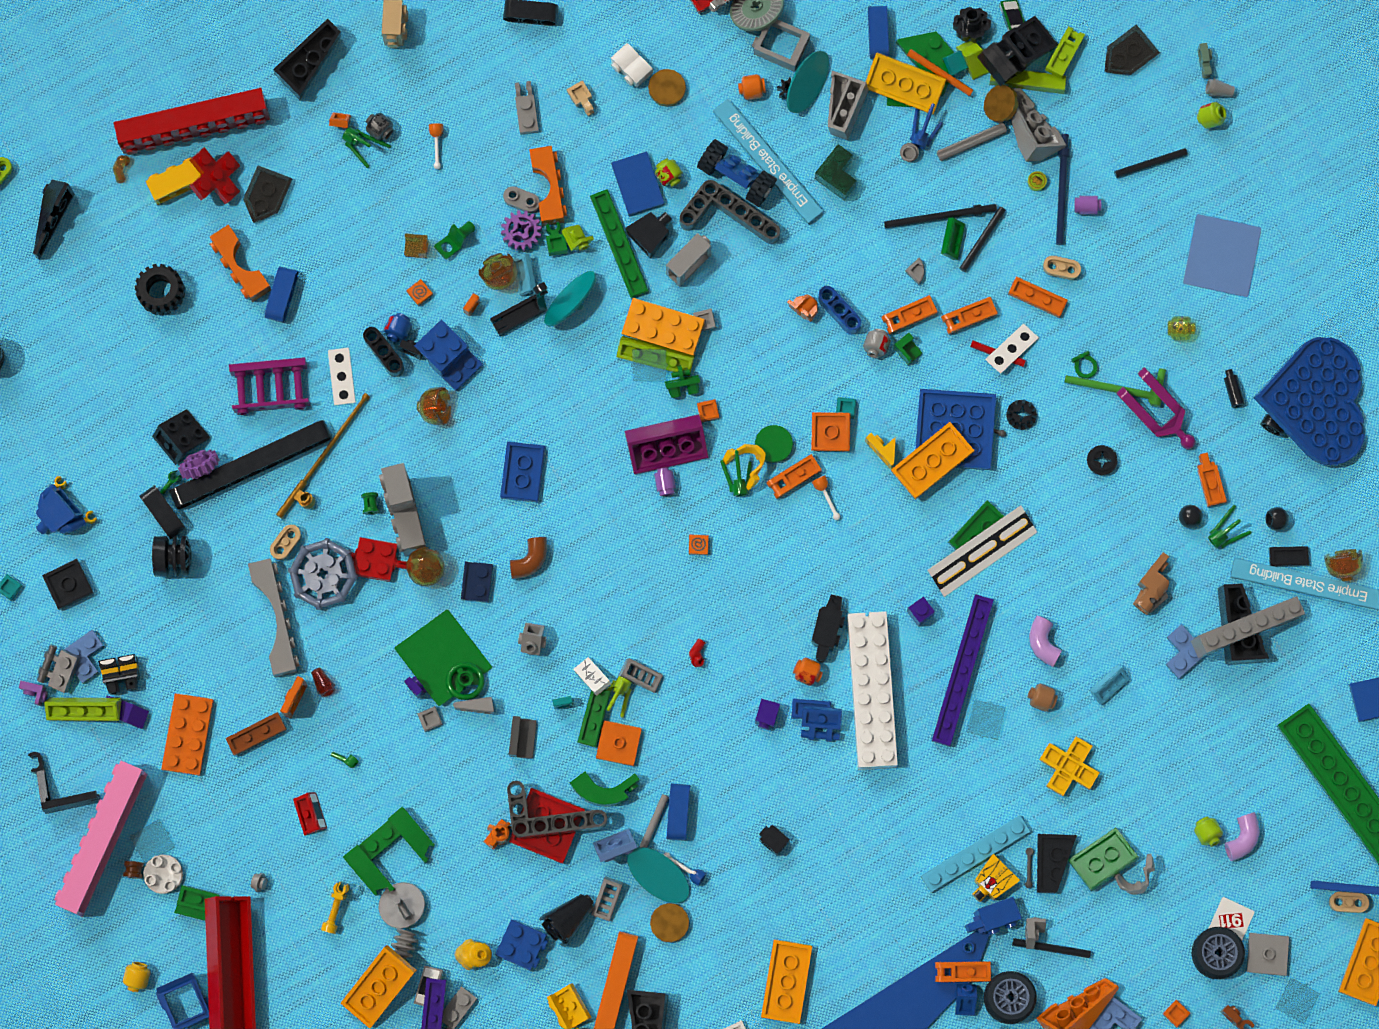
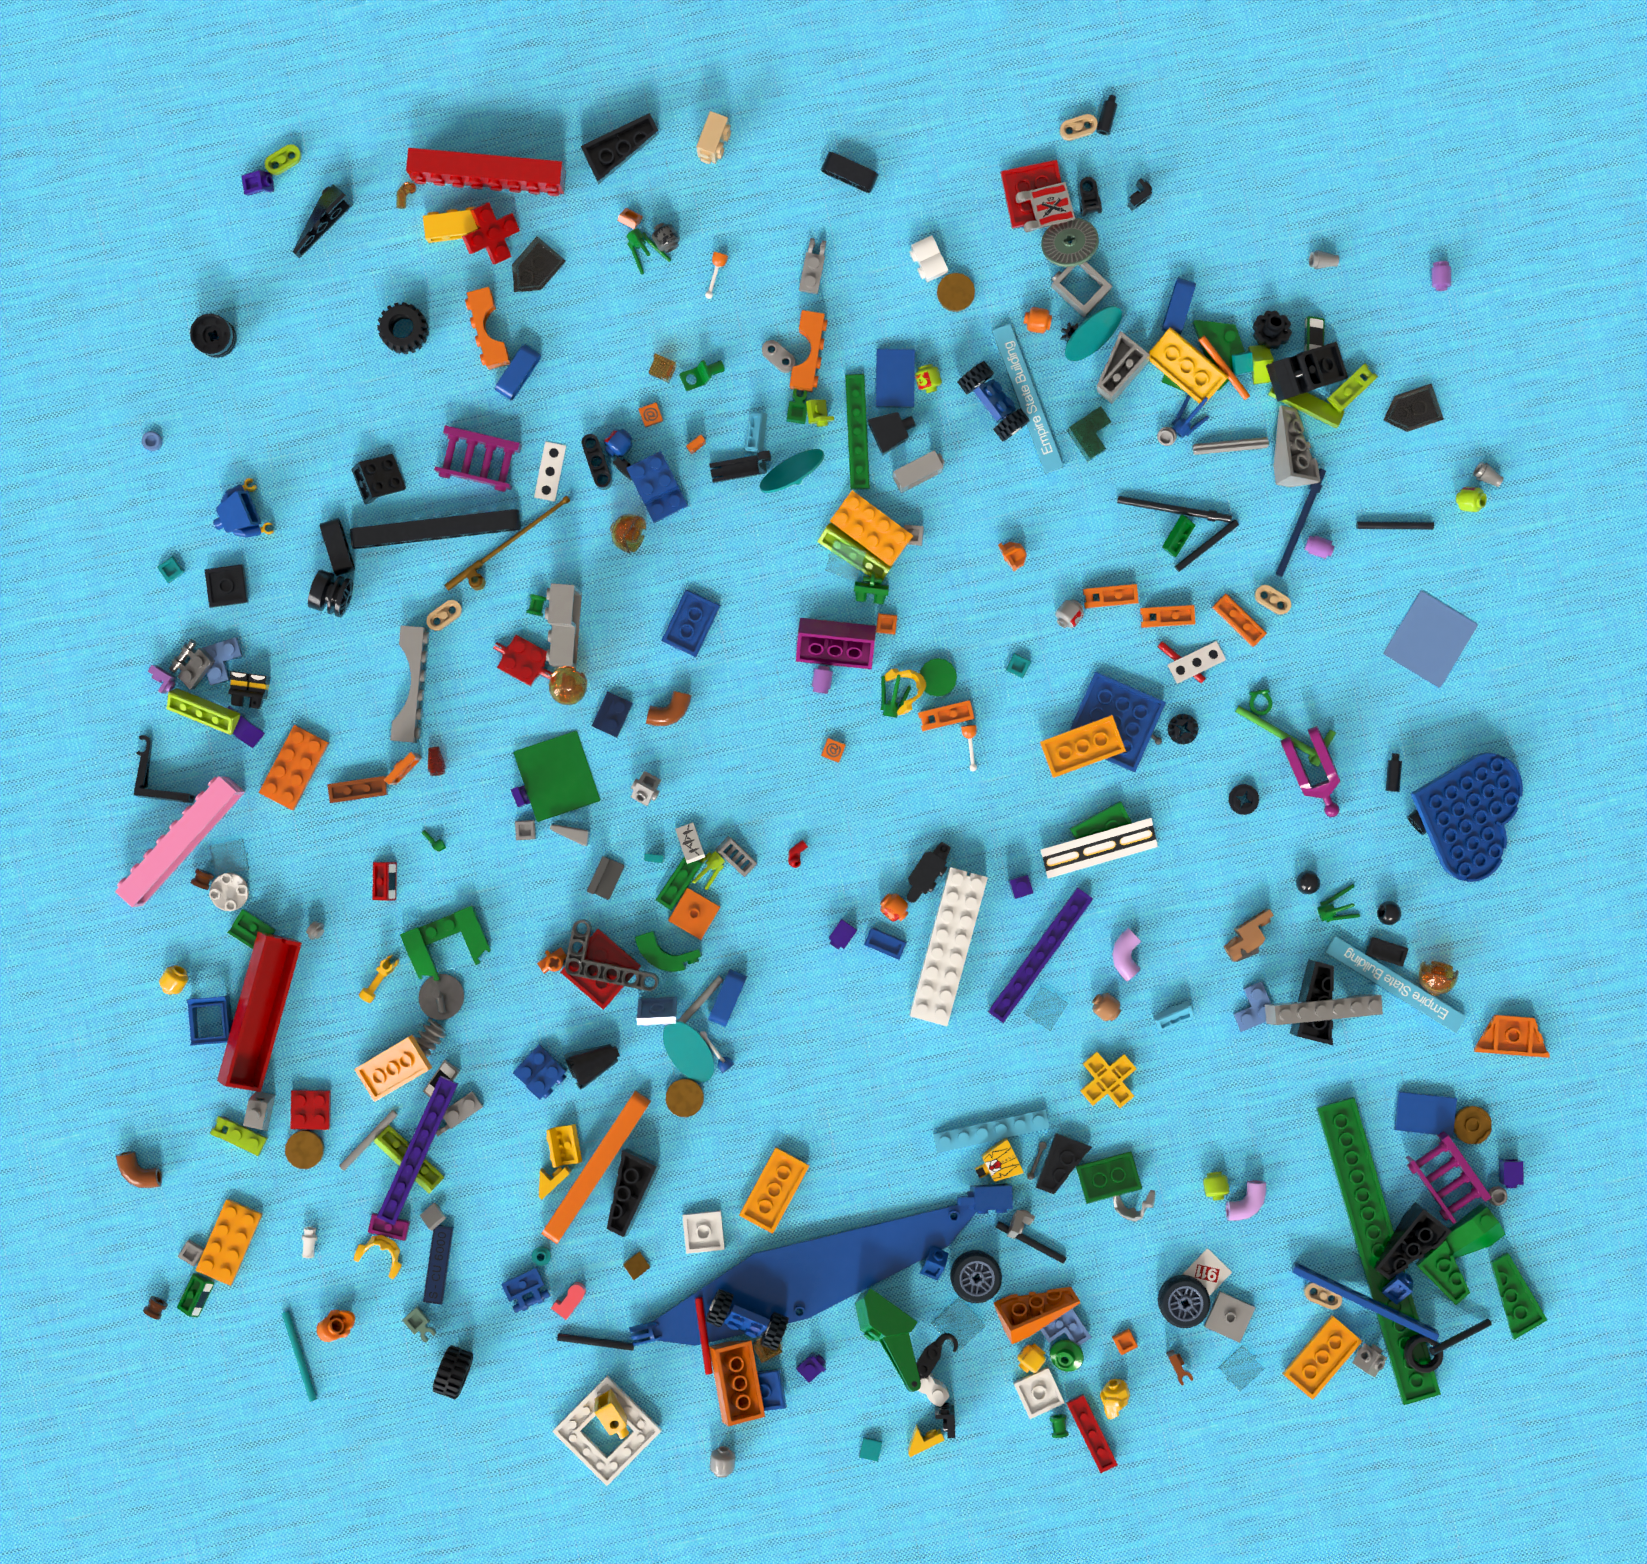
camera: 15 degrees right, 10 degrees up
green hand [160,470,183,494] -> none
medium lavender gear [178,449,220,480] -> none
sand blue plate [288,538,358,610] -> none
green piece [446,662,485,700] -> none
yellow head [454,939,492,970] -> none
clear orange cylinder [478,253,518,290] -> none
medium lavender gear [501,210,542,252] -> none
tan plate [566,80,594,116] -> none
light grey slope [591,876,623,921] -> none
dark grey beam [680,180,780,244] -> none
black brick [759,825,790,856] -> none
blue plate [801,706,842,742] -> none
orange plate [811,412,851,451] -> none
blue beam [818,286,861,334] -> none
yellow slope [865,433,896,469] -> none
green panel [893,333,922,365] -> none
light grey tile [905,258,924,285] -> none
orange plate [935,961,991,982] -> none
pearl gold tile [984,85,1018,123] -> none
tile [1027,171,1047,191] -> none
clear yellow head [1168,316,1196,341] -> none
sand green plate [1197,43,1212,79] -> none
orange hinge [1197,453,1227,507] -> none

